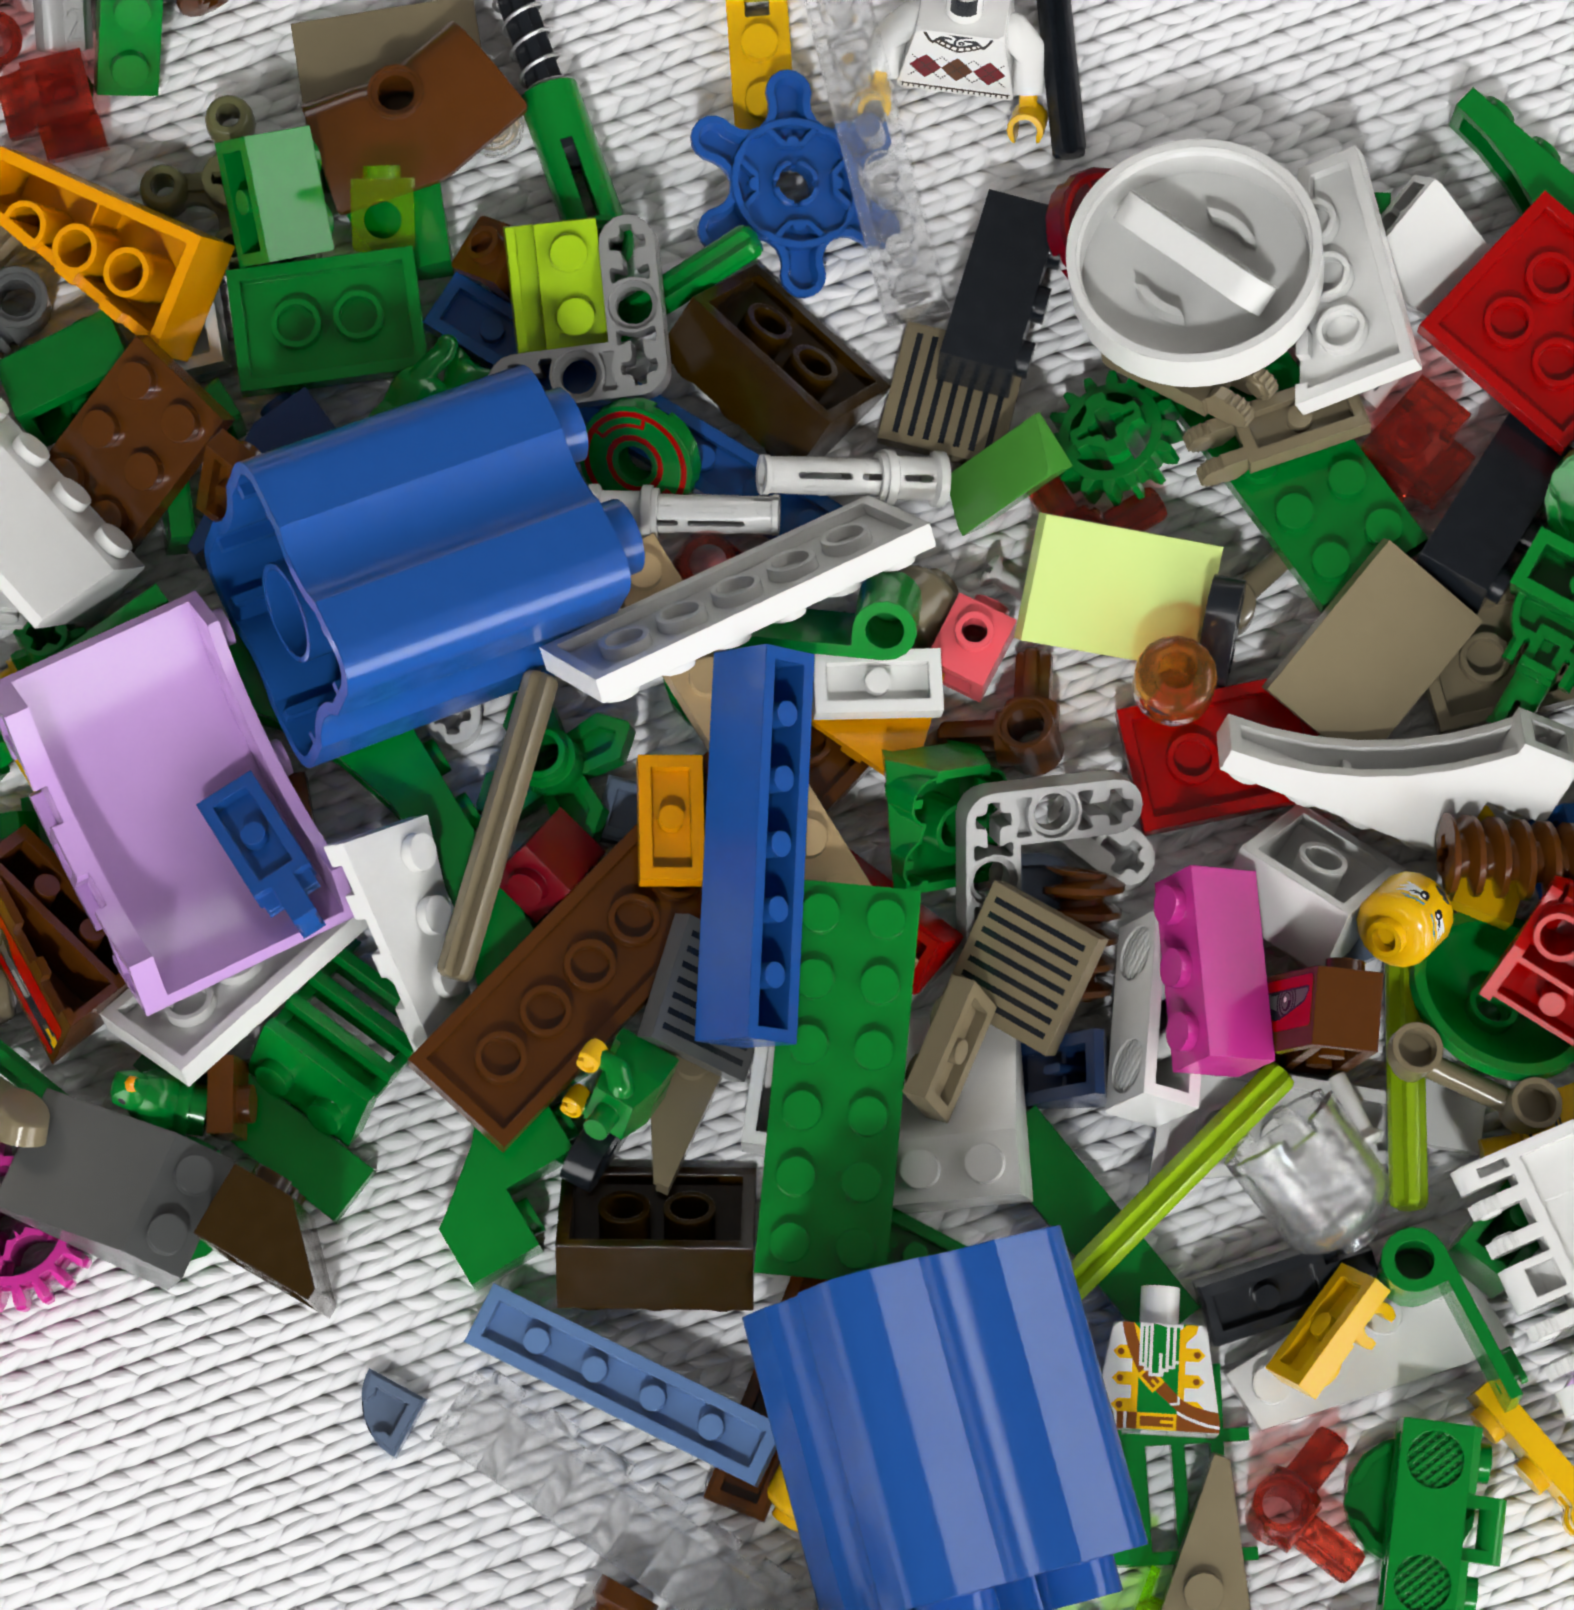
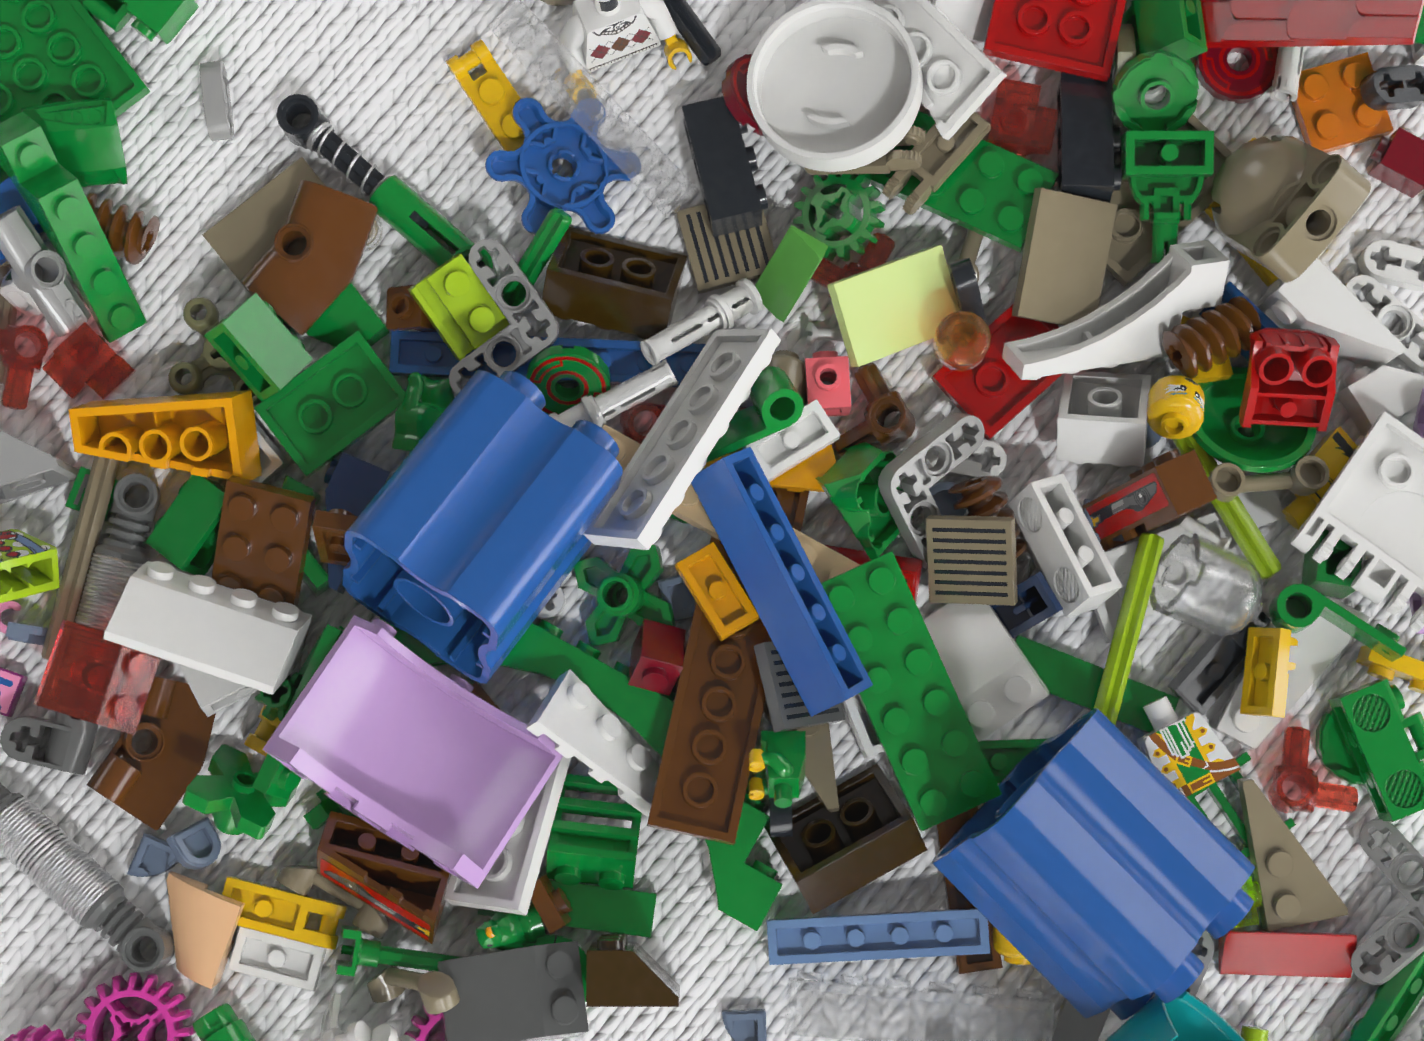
camera: 35 degrees left, 5 degrees up
blue hinge [196,770,326,939] -> none
clear neon green bracket [350,165,415,252] -> none
dark tan axle [437,670,558,982] -> none
dark tan plate [902,975,997,1123] -> none
white beam [1113,190,1277,316] -> none
dark pink brick [1154,865,1275,1077] -> none

